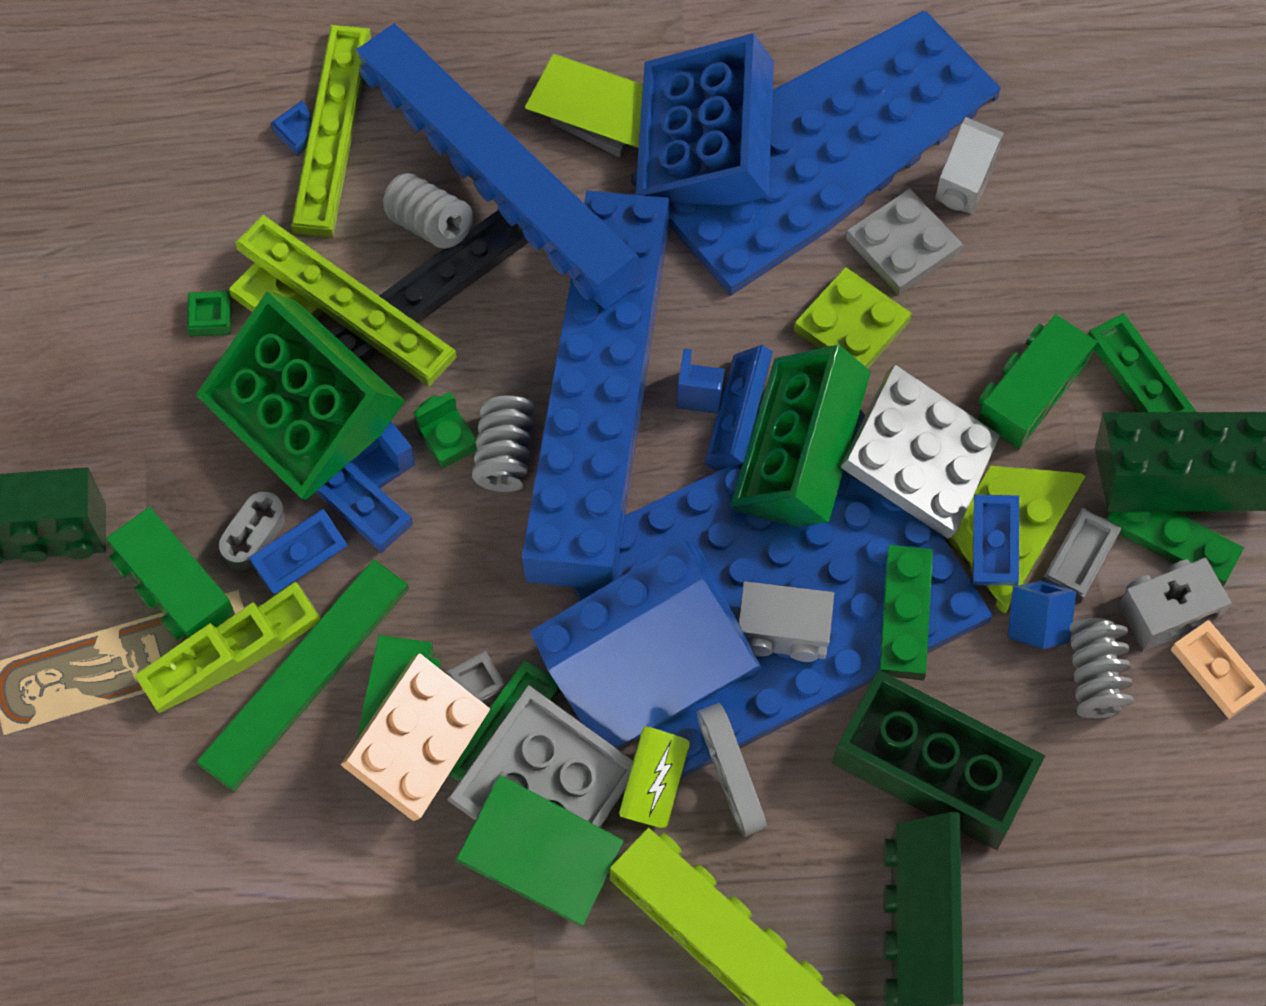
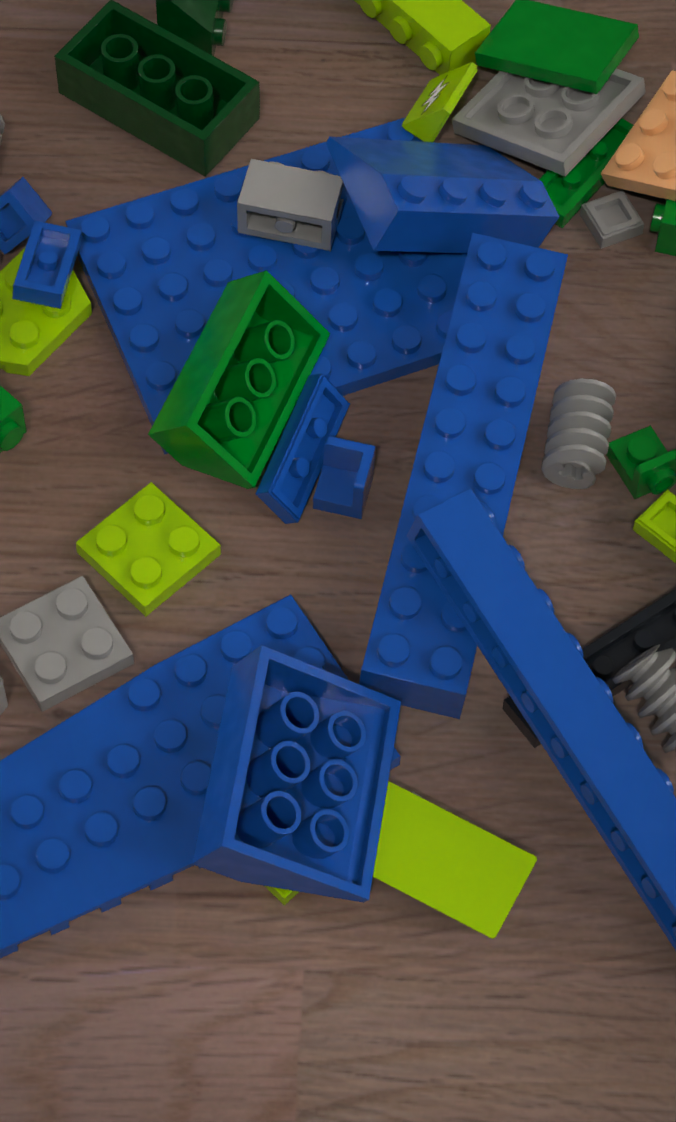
camera: 175 degrees left, 5 degrees down
light grey beam [697,703,767,837] -> none
plate [840,365,1000,539] -> none
green plate [879,545,933,680] -> none

